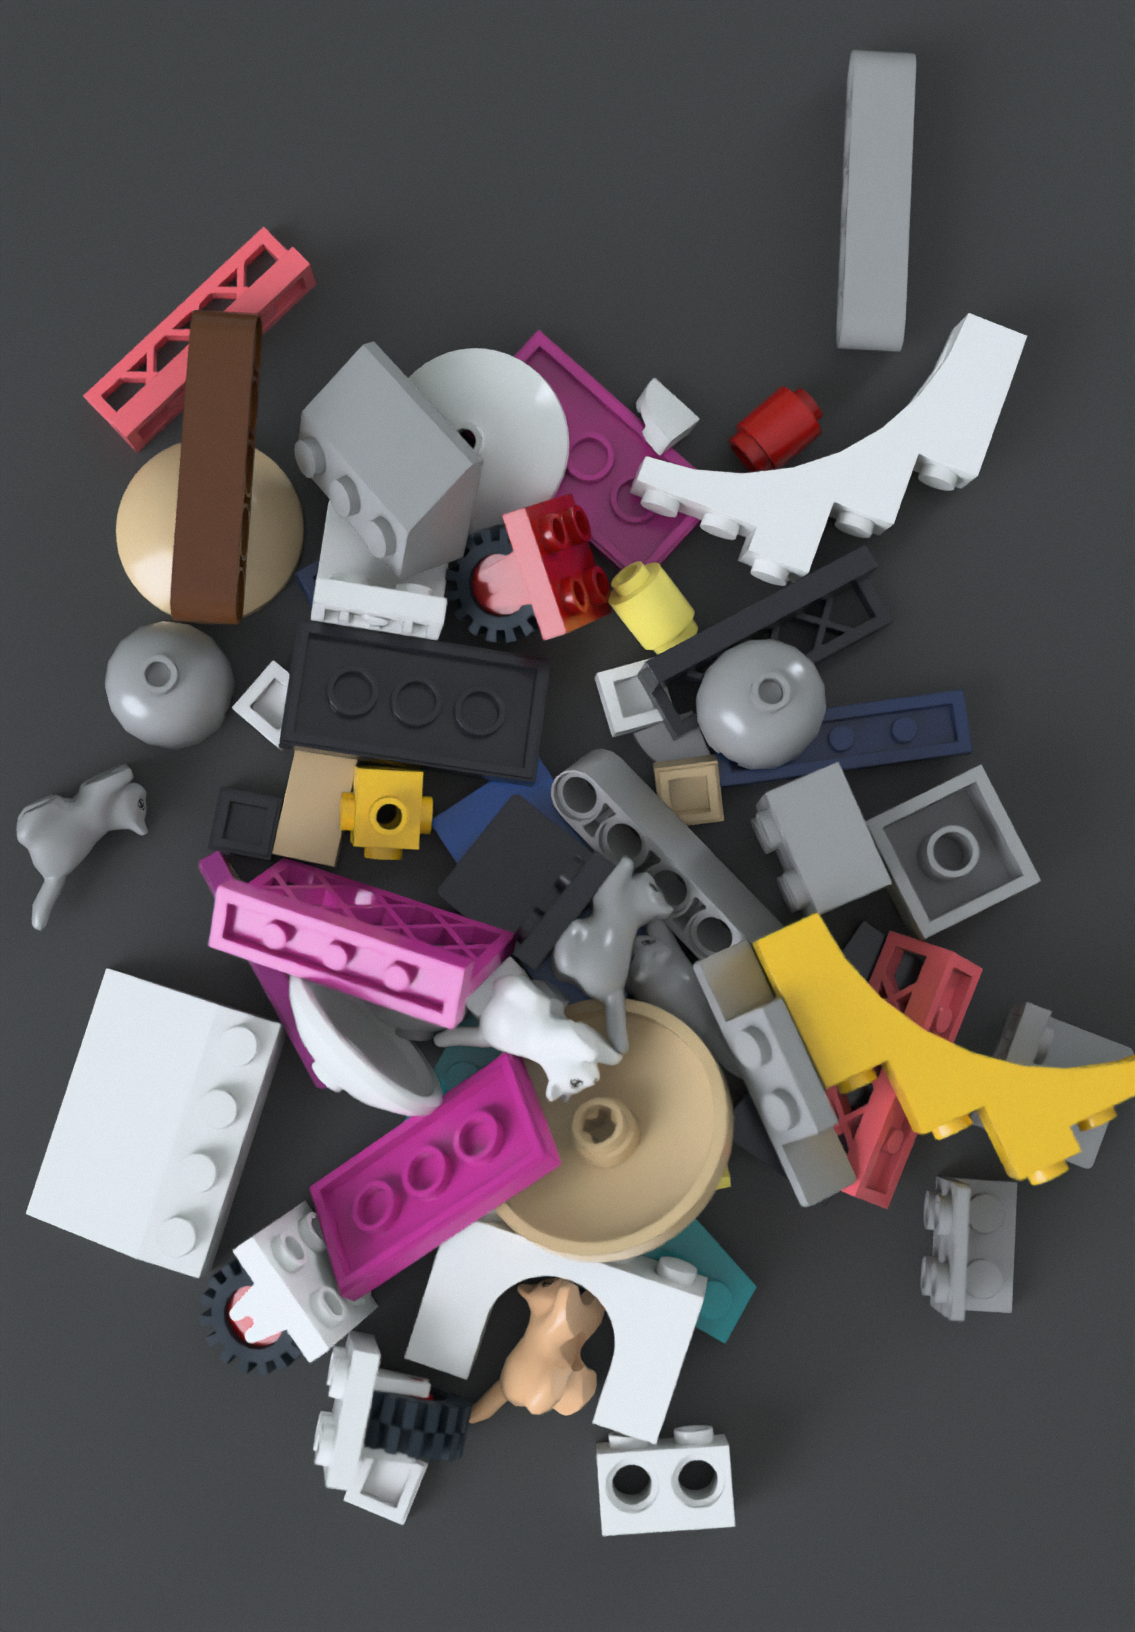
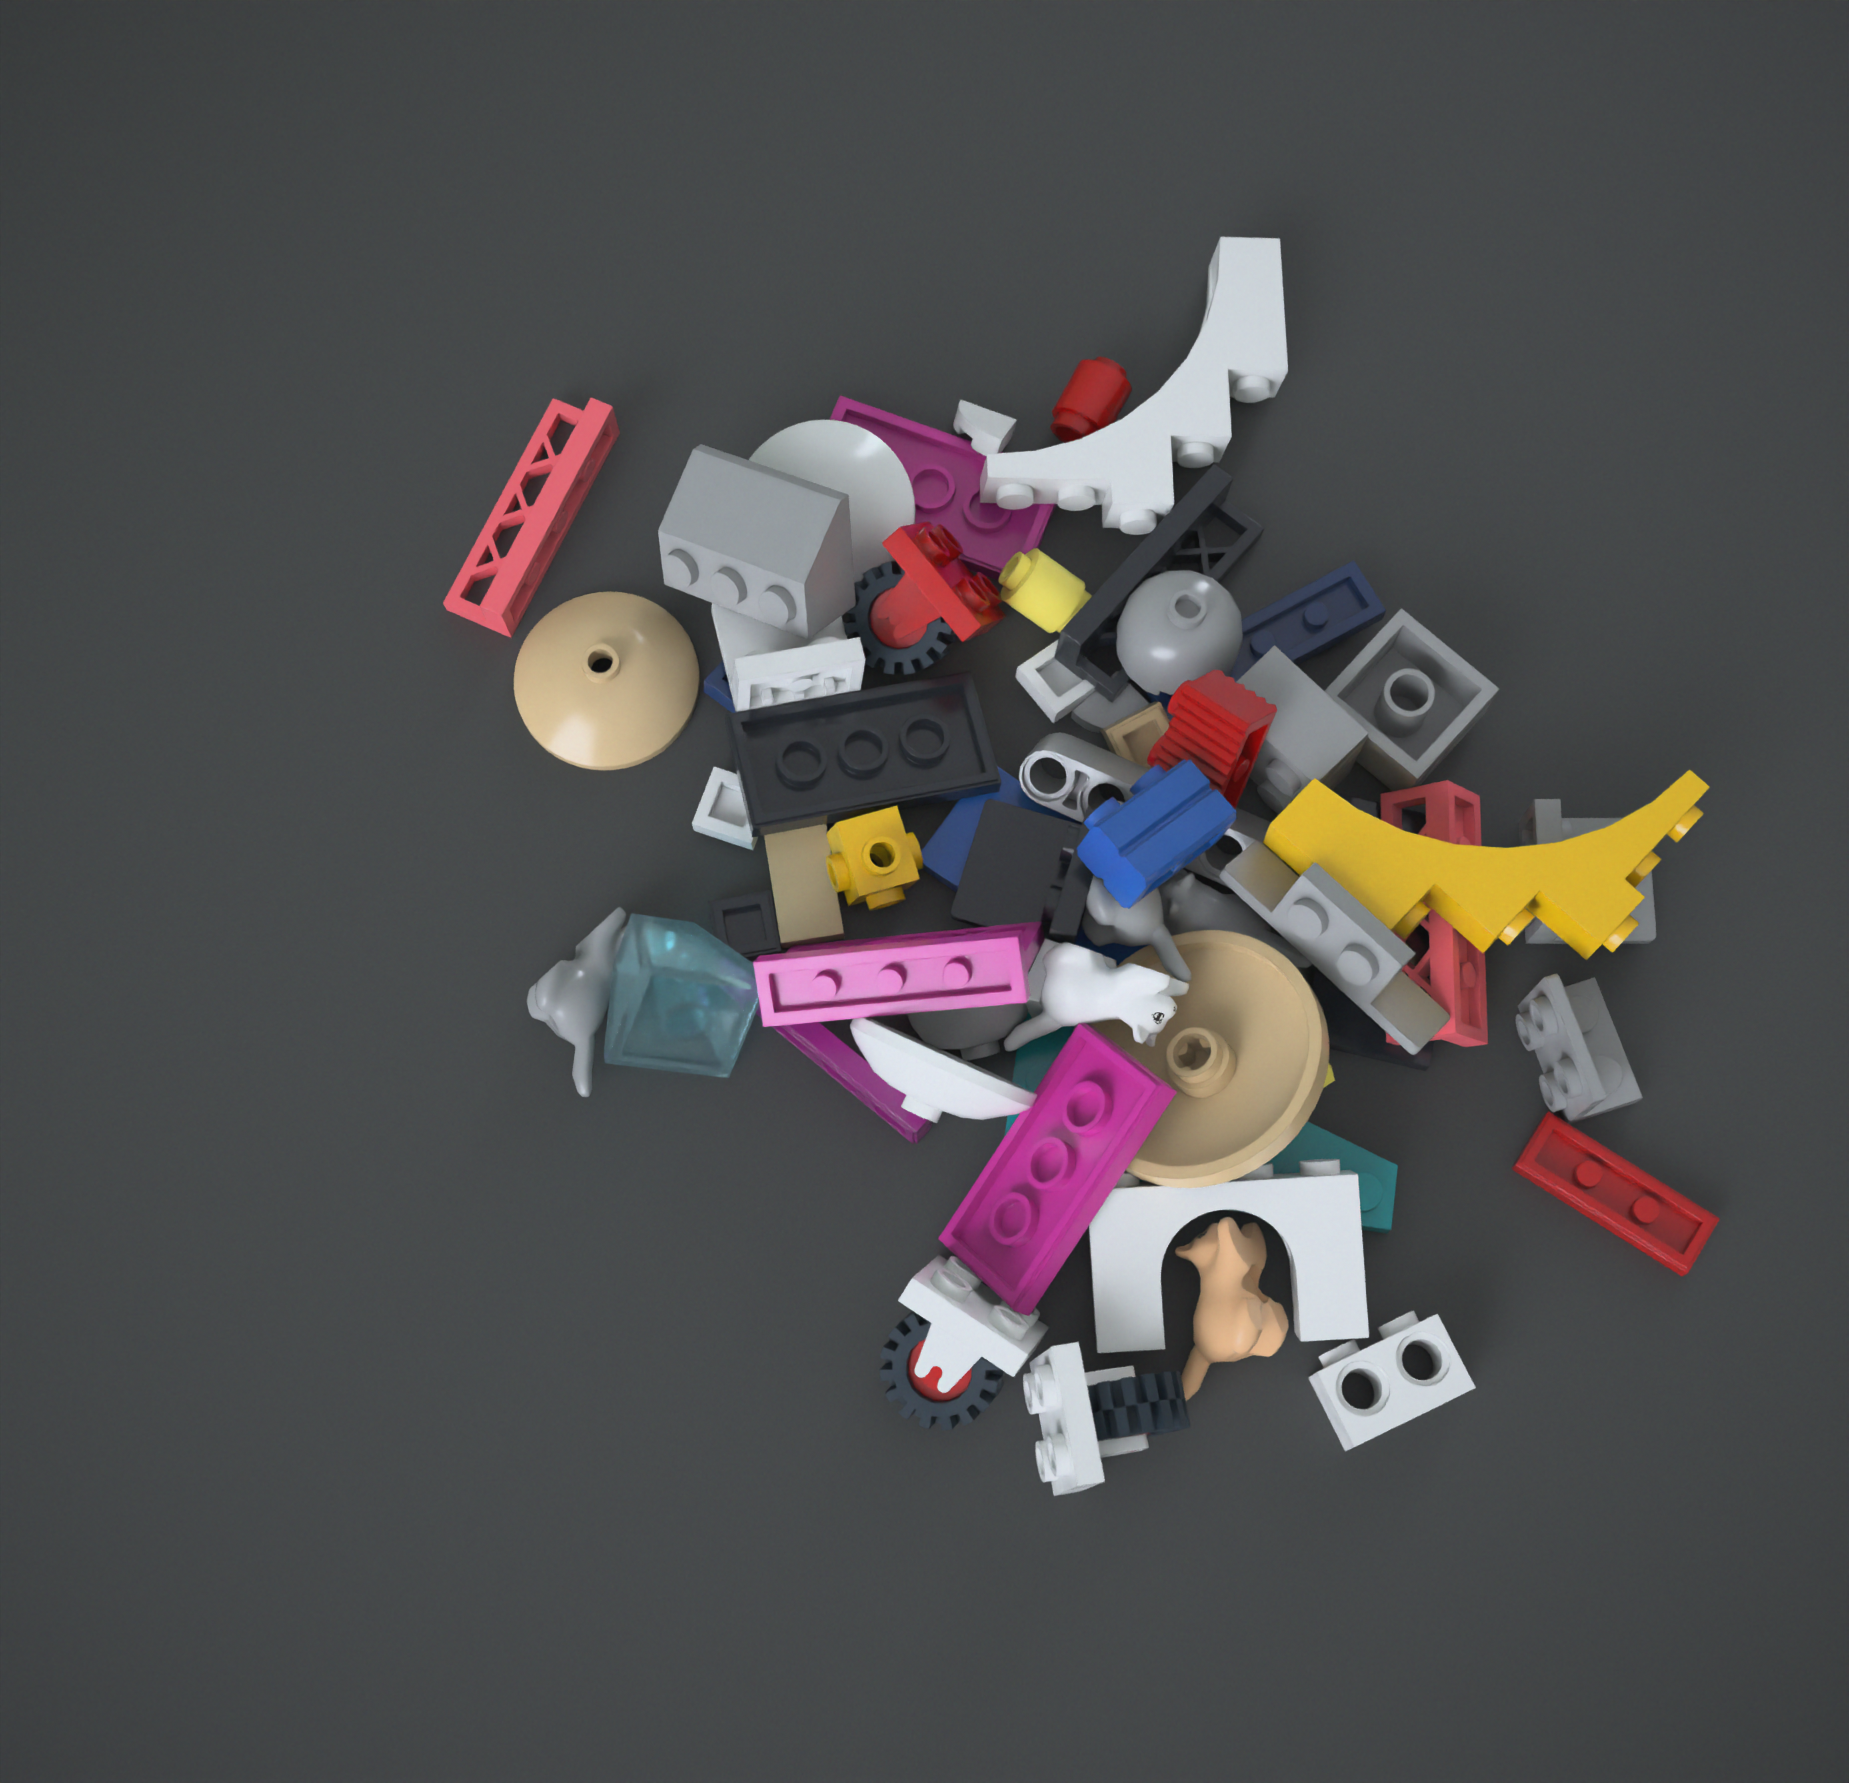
camera: 20 degrees left, 10 degrees down
white slope [26,968,287,1278] -> none
light grey cylinder [105,621,235,750] -> none
reddish brown beam [170,310,263,625] -> none
white tile [344,1457,430,1525] -> none
light grey beam [836,50,916,352] -> none
none -> clear light blue slope [604,913,759,1078]
none -> blue brick [1076,759,1237,909]
none -> red brick [1147,670,1277,809]
none -> red tile [1511,1111,1720,1277]

